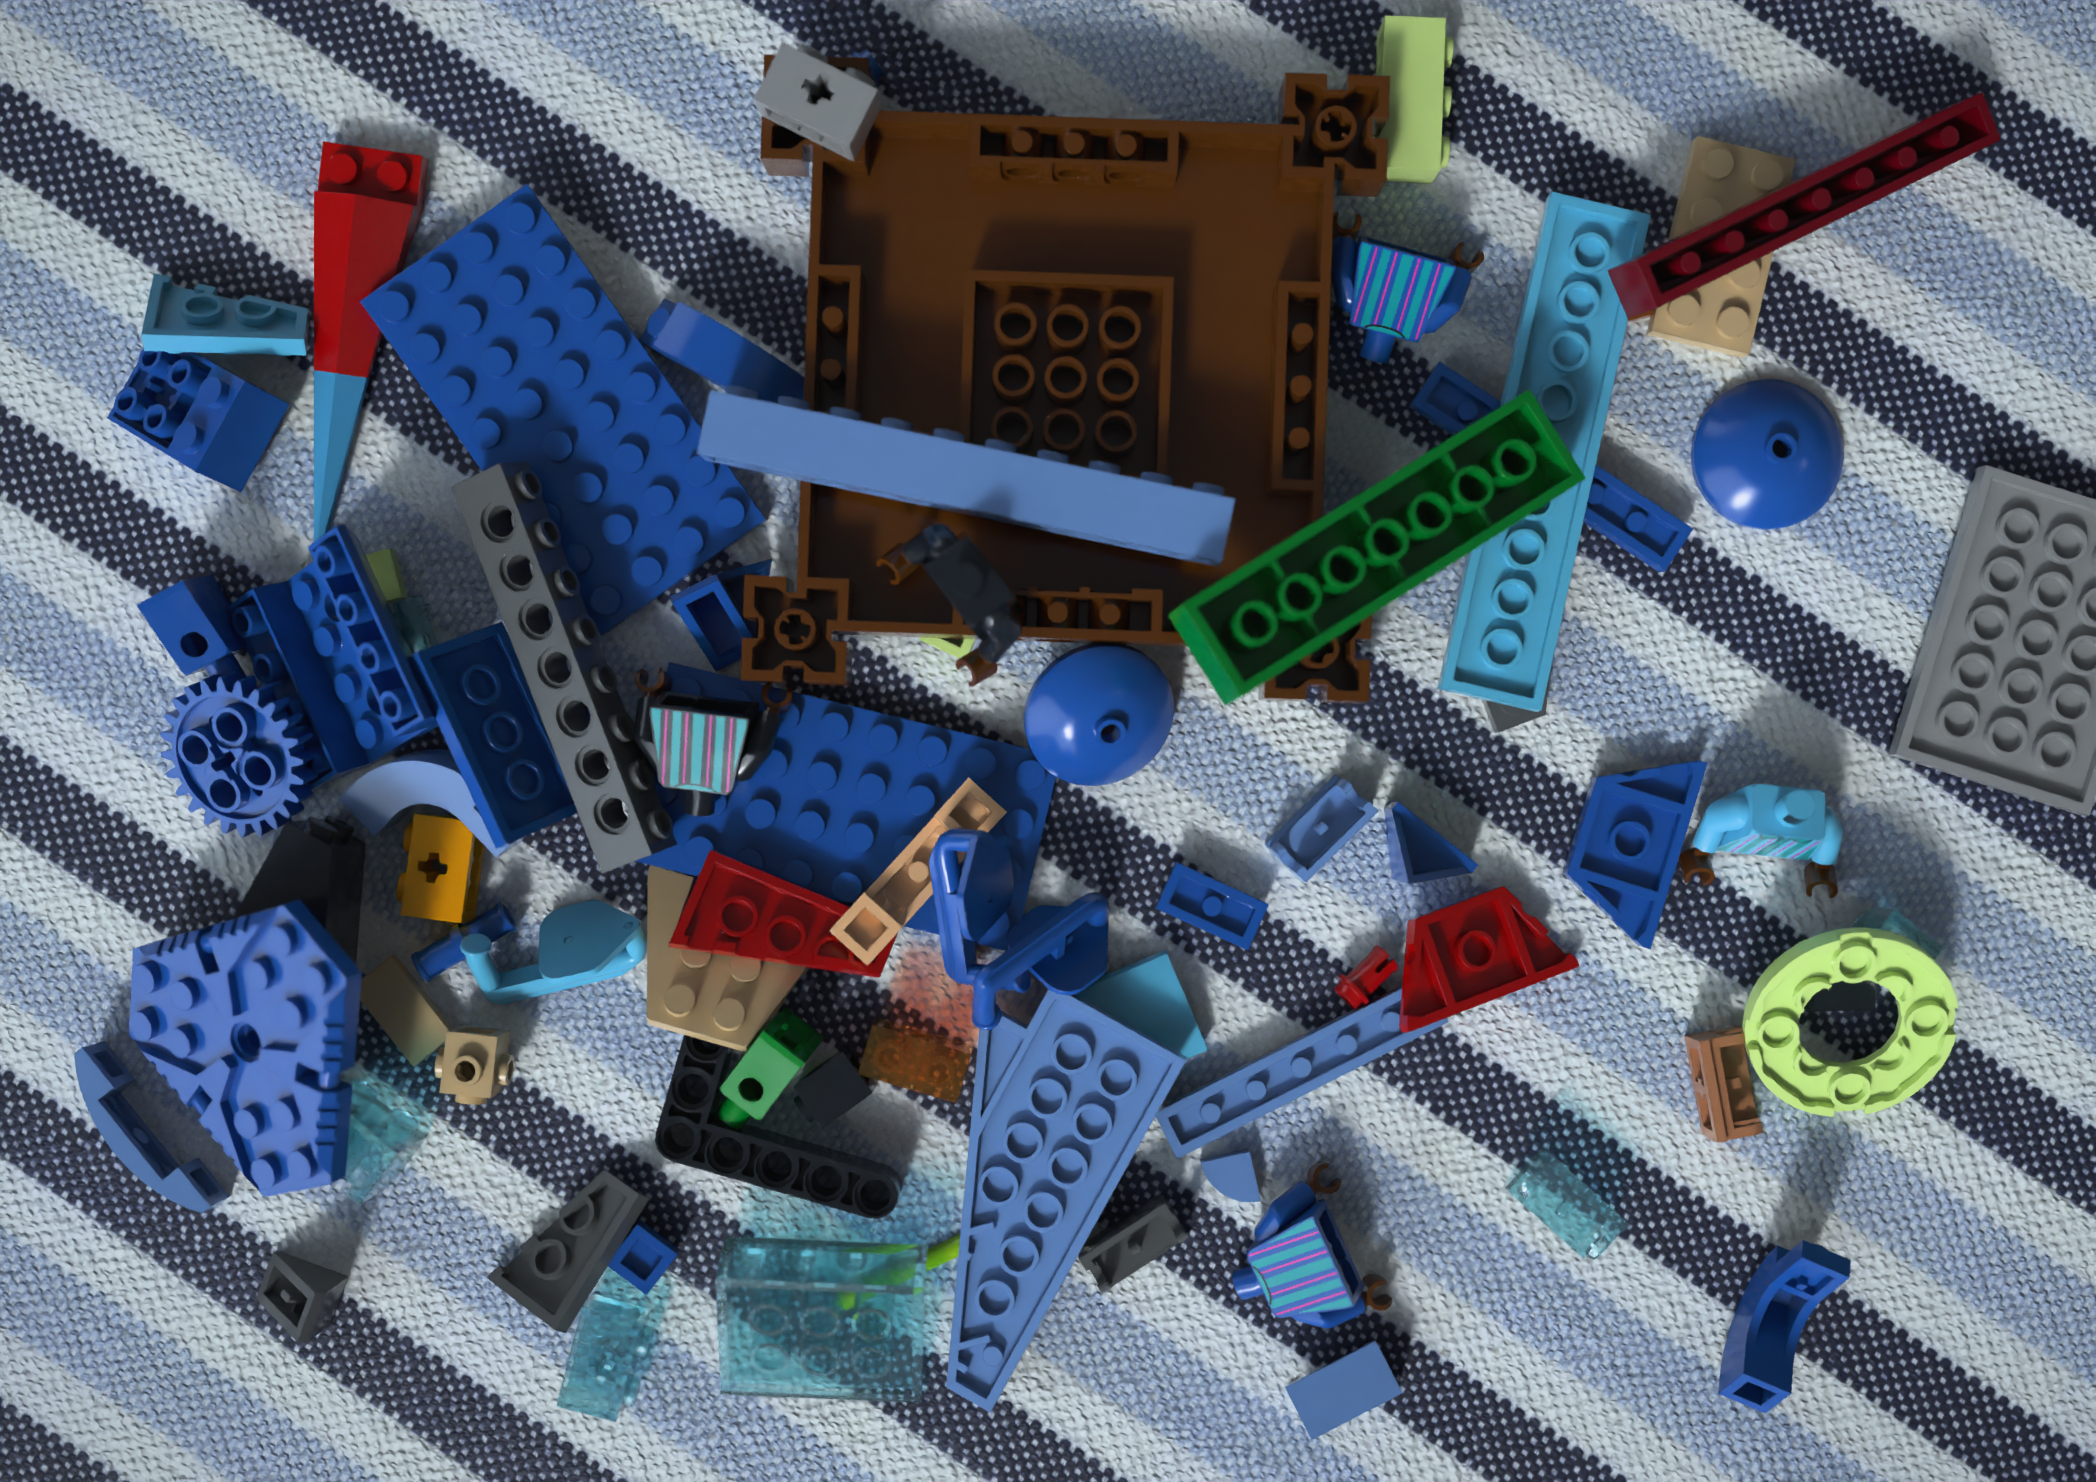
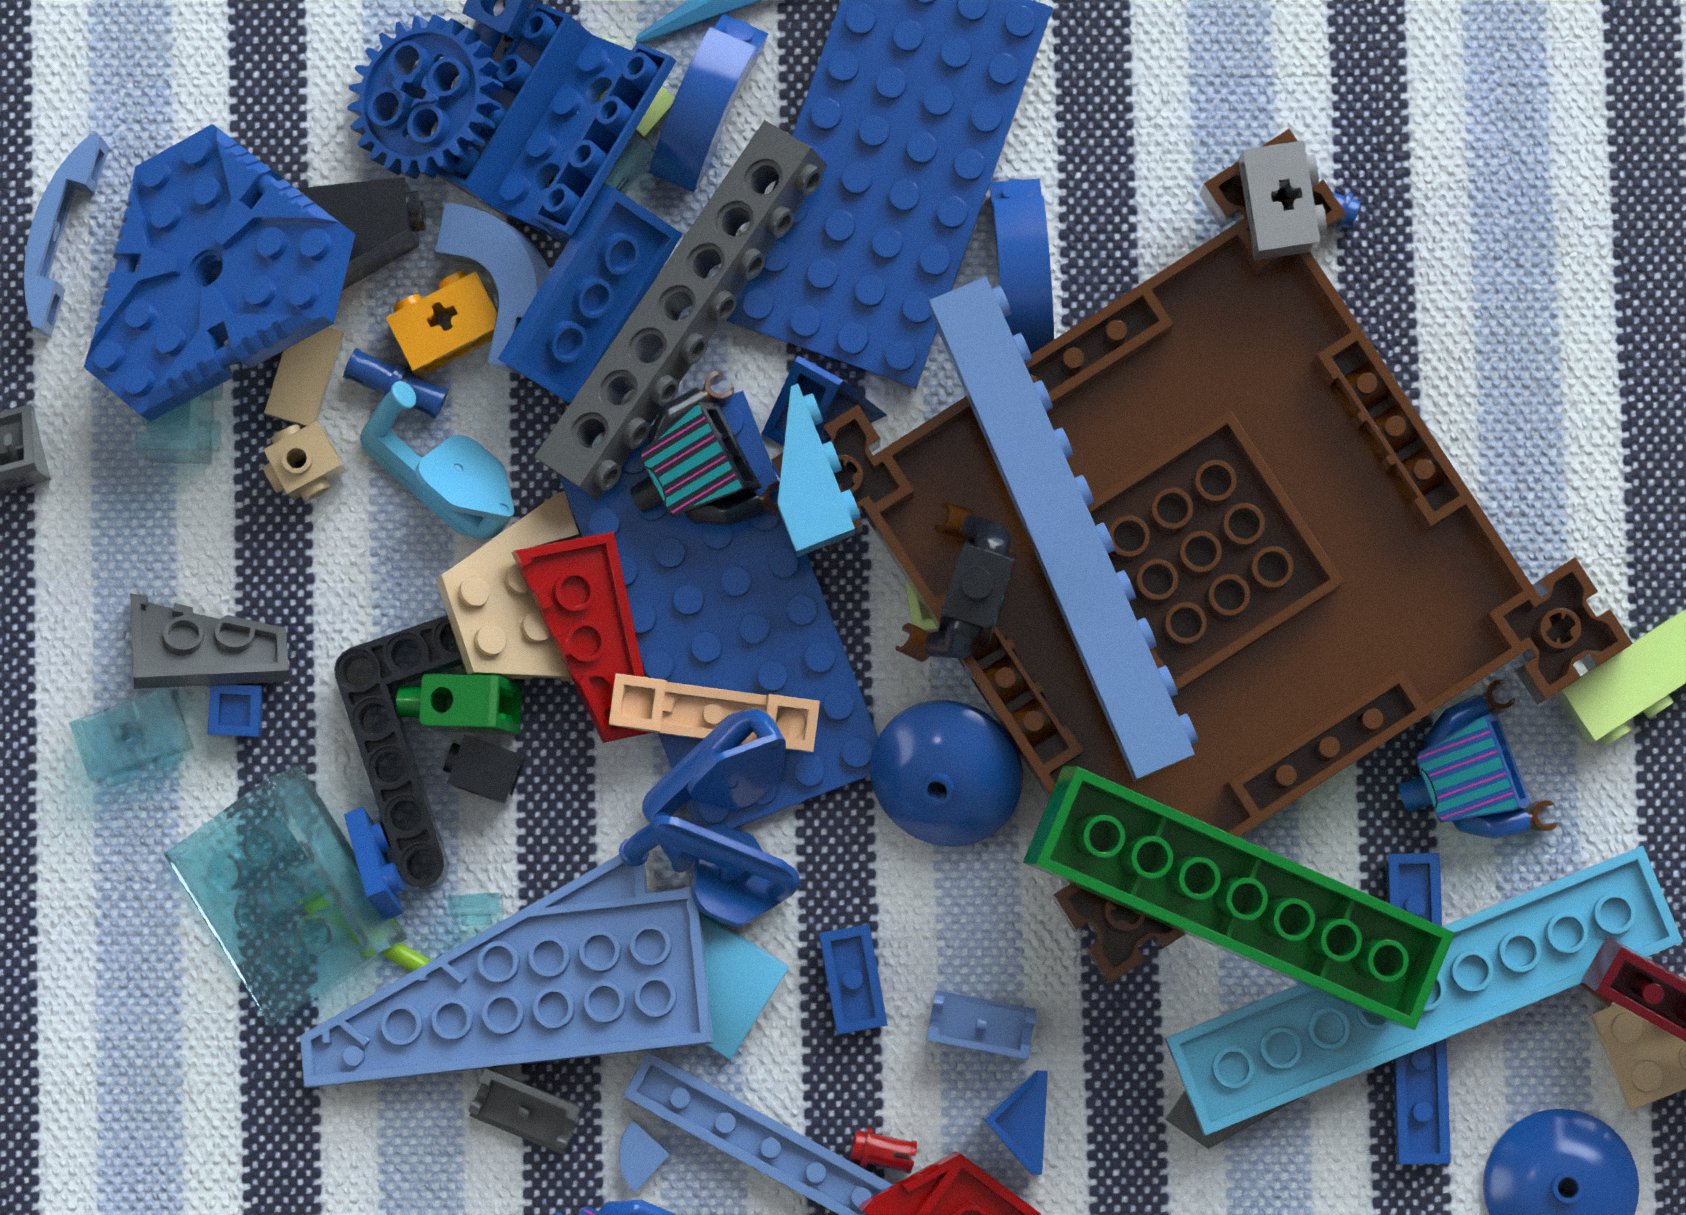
camera: 55 degrees right, 5 degrees down
clear orange brick [858,1018,973,1103] -> none
none -> blue plate [344,807,404,921]
none -> clear light blue plate [447,892,504,927]
none -> blue arch [648,14,769,192]
none -> medium azure slope [777,384,861,557]

